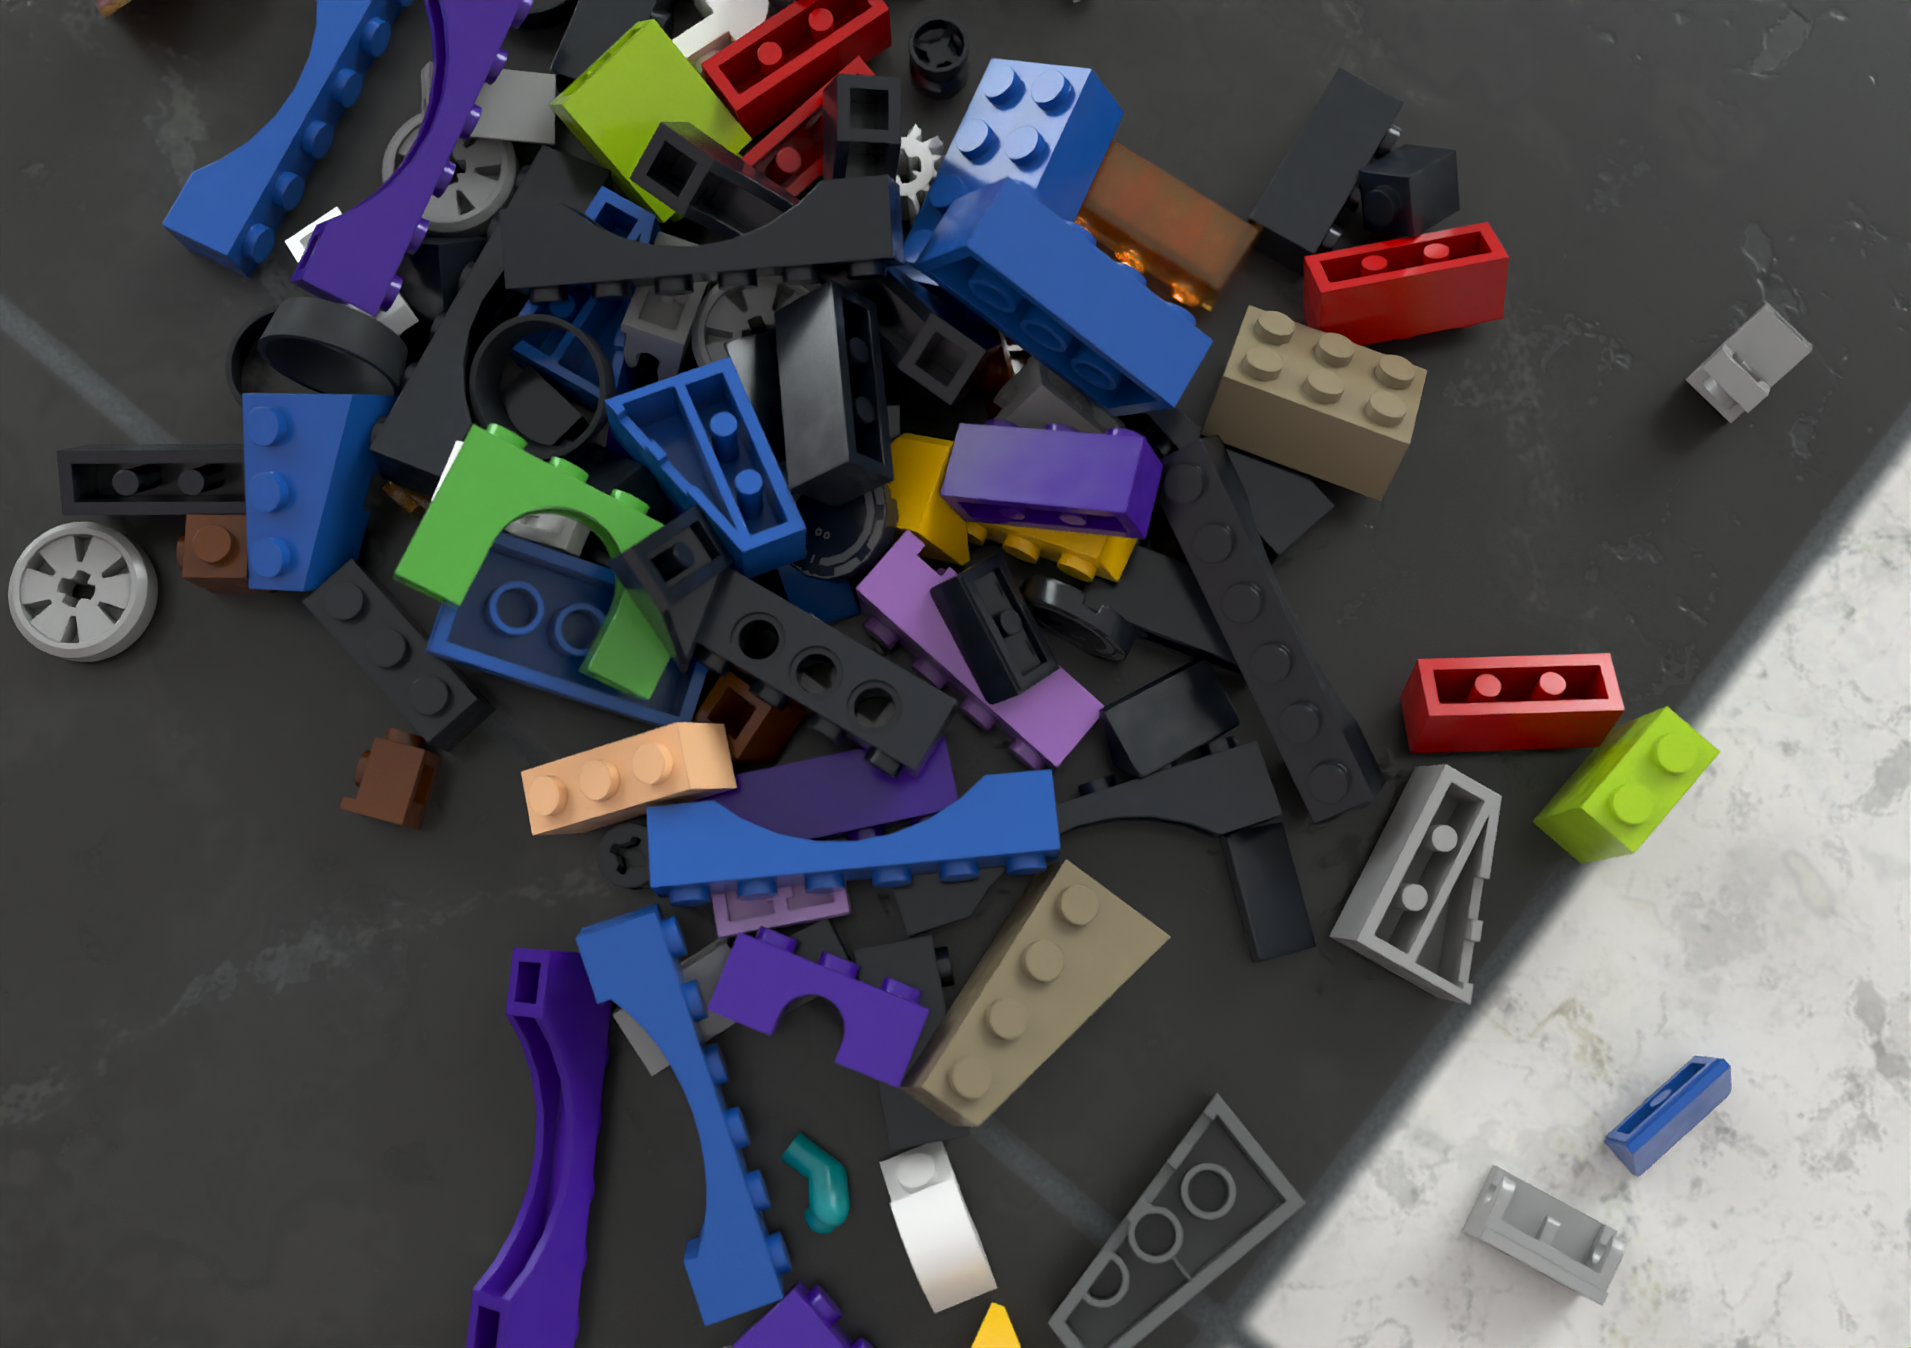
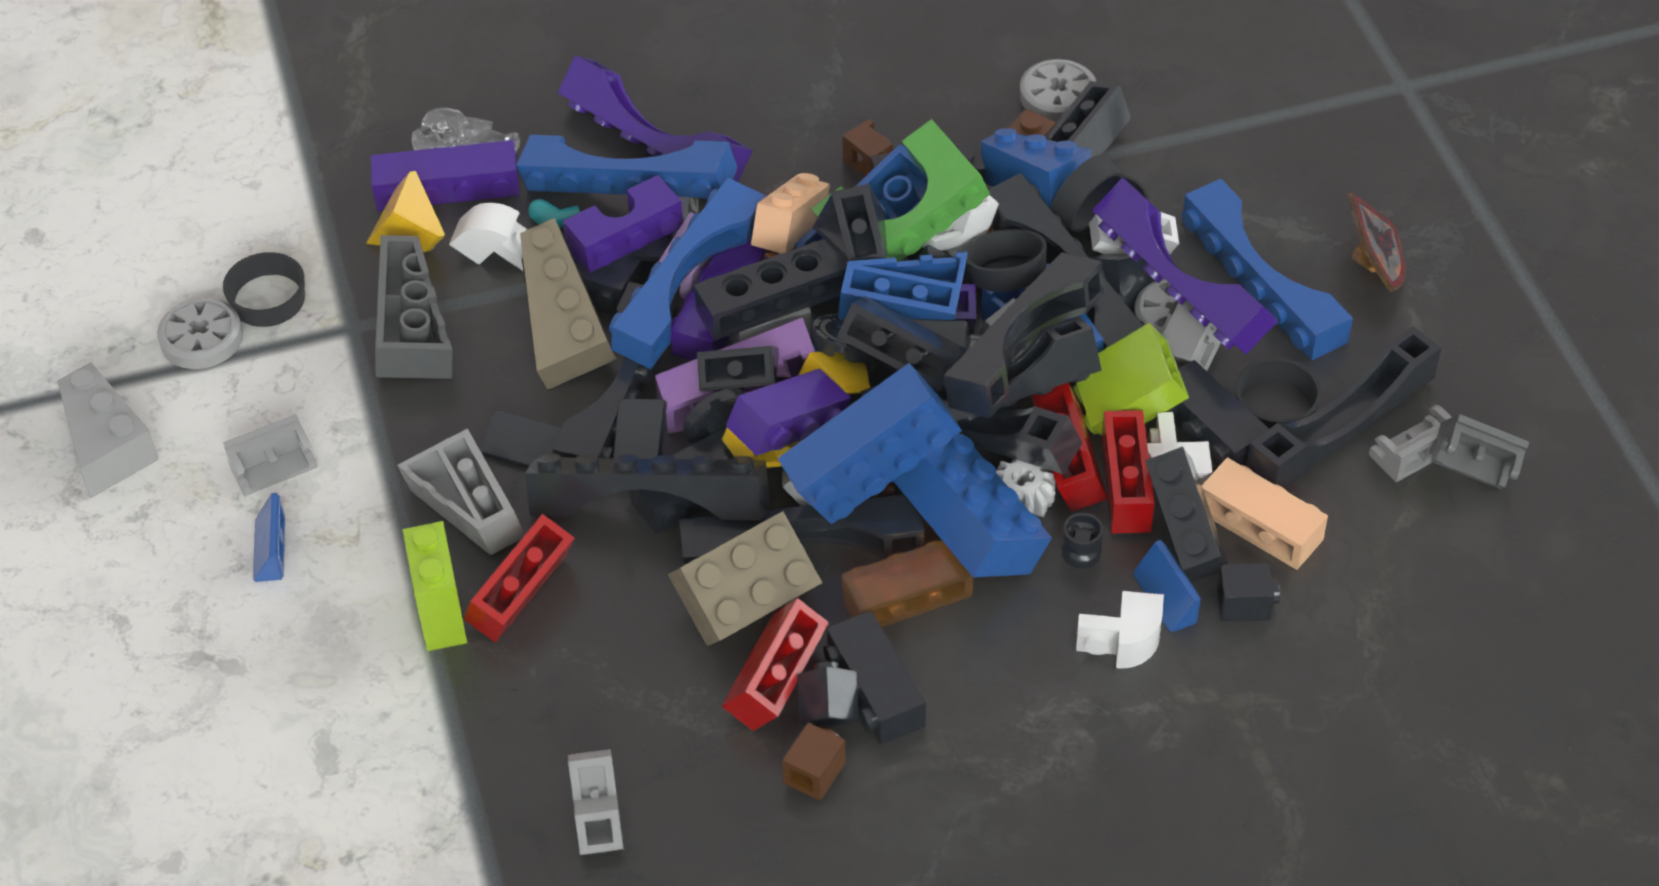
camera: 125 degrees right, 30 degrees down
none -> reddish brown brick [782,723,846,801]

